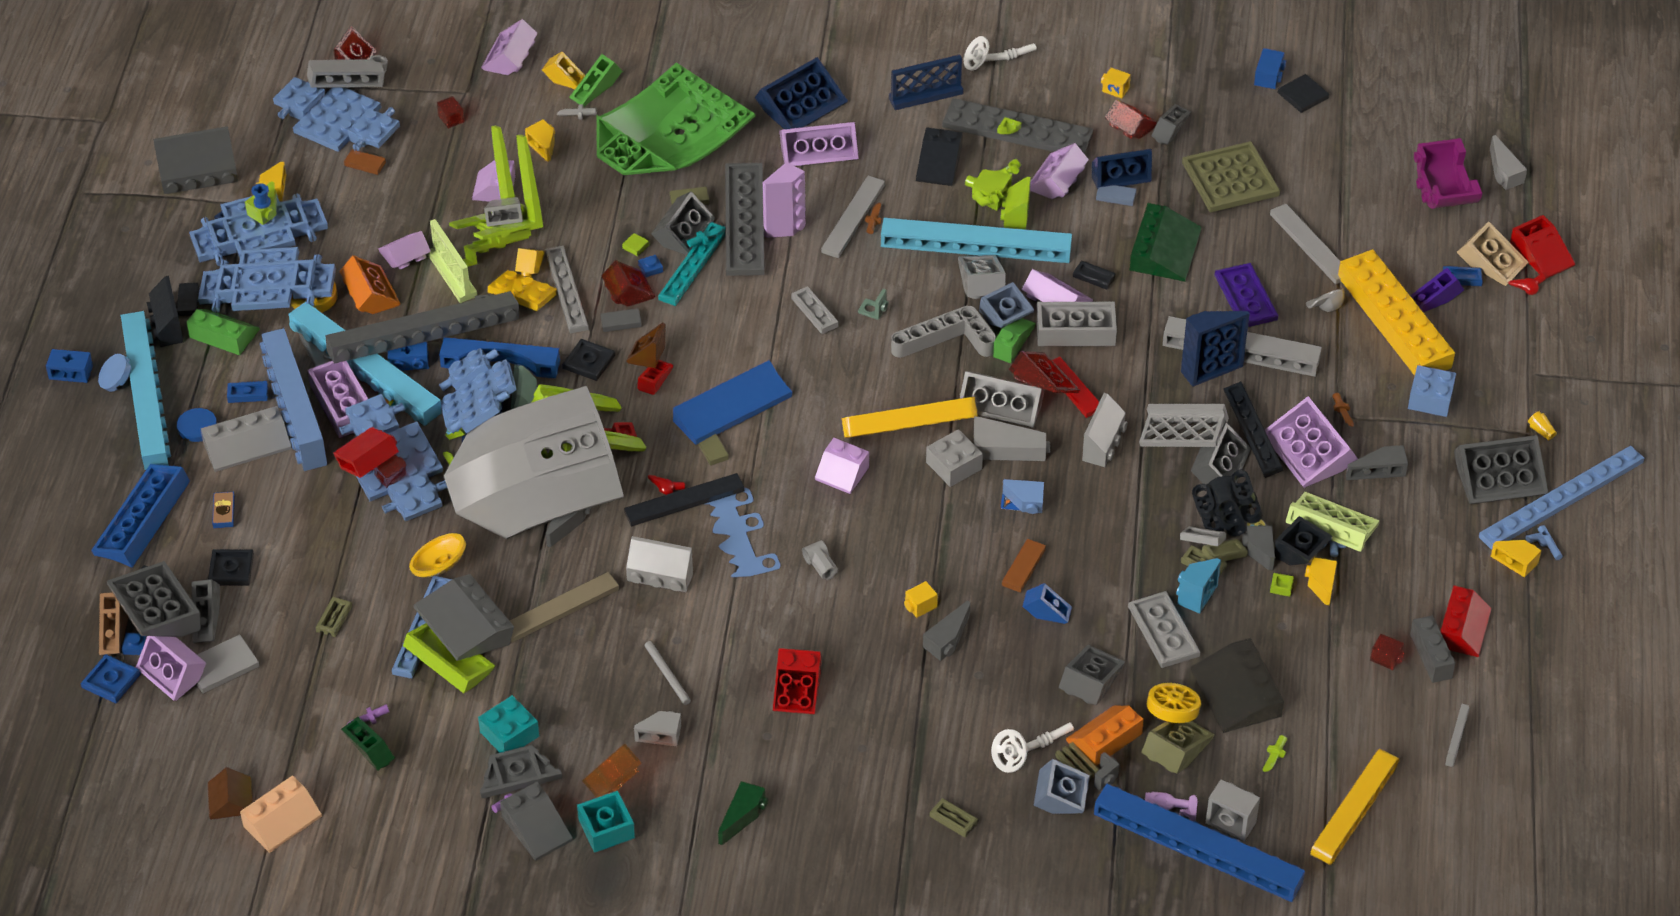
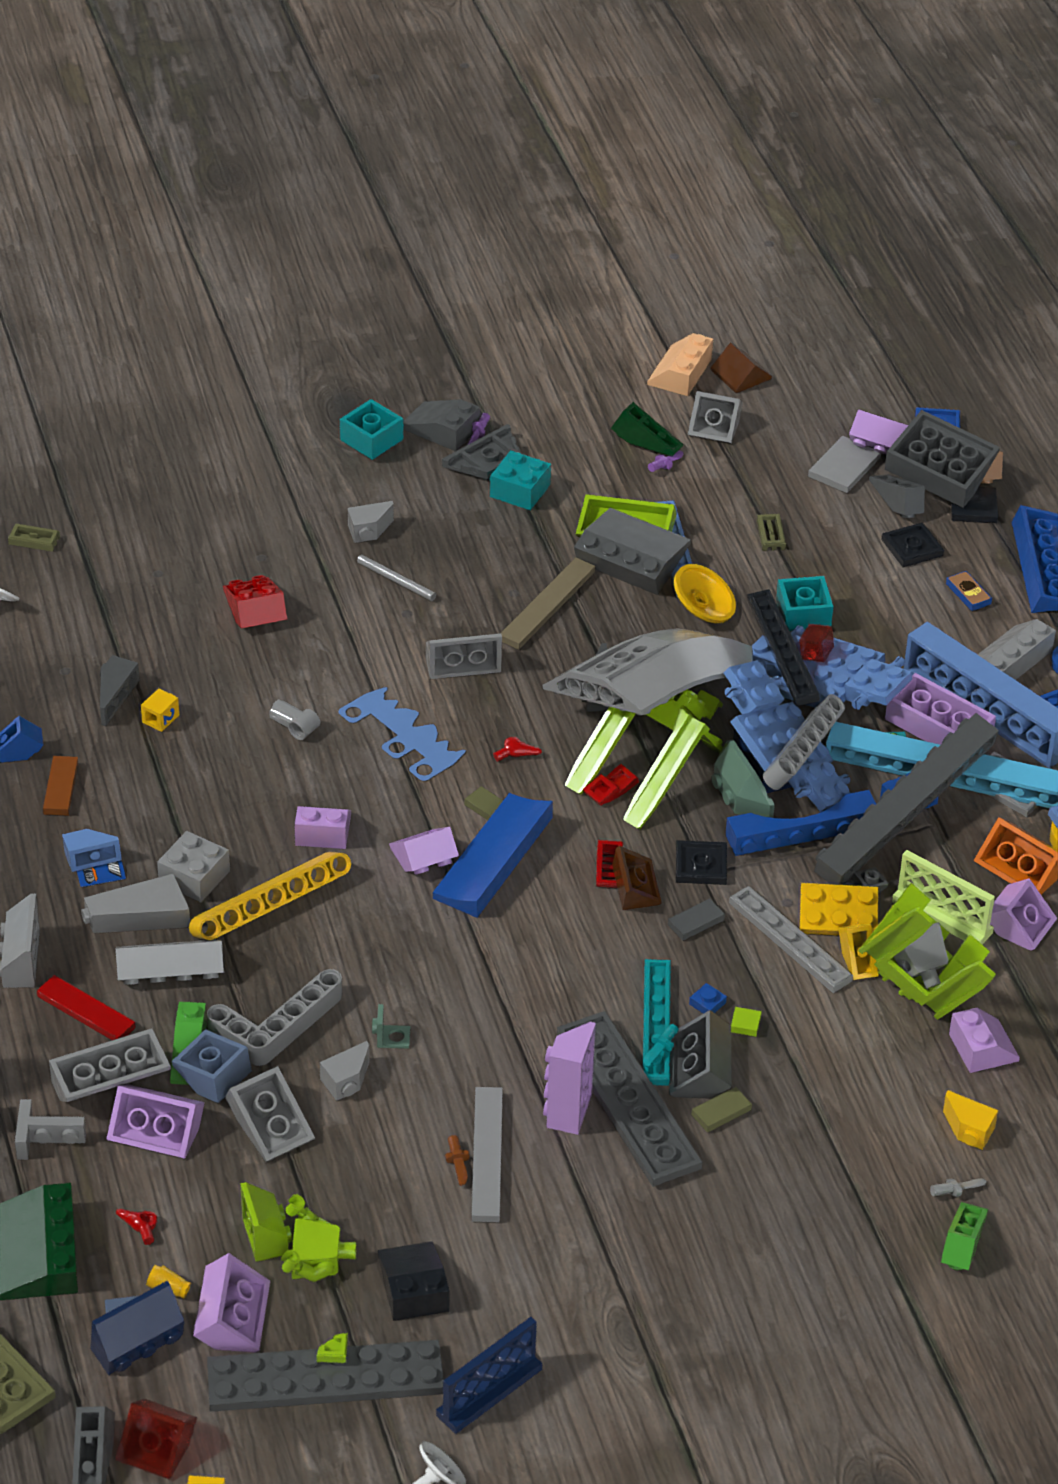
camera: 155 degrees right, 5 degrees down
red brick [333,427,399,478] -> none
yellow slope [542,51,585,89] -> none
clear orange brick [582,744,642,798] -> none
bright green wedge [597,63,755,175] -> none
clear red slope [601,260,656,307] -> none
black tile [624,473,745,527] -> none
dark green slope [718,781,768,845] -> none
dark blue slope [755,57,848,130] -> none
lavender slope [779,122,858,166] -> none
light grey plate [791,286,838,334] -> none
medium azure brick [881,218,1072,263] -> none
clear red slope [1009,351,1080,393] -> none
black tile [1073,260,1116,290] -> none
none -> light grey bracket [15,1099,86,1160]
none -> red animal [116,1209,157,1245]
none -> yellow cone [146,1265,191,1299]
none -> light grey slope [320,1041,370,1101]
none -> lavender slope [389,827,459,875]
none -> light grey slope [688,391,743,443]
none -> black tile [747,589,820,706]
none -> light grey beam [763,694,845,790]
none -> teal brick [776,576,833,631]

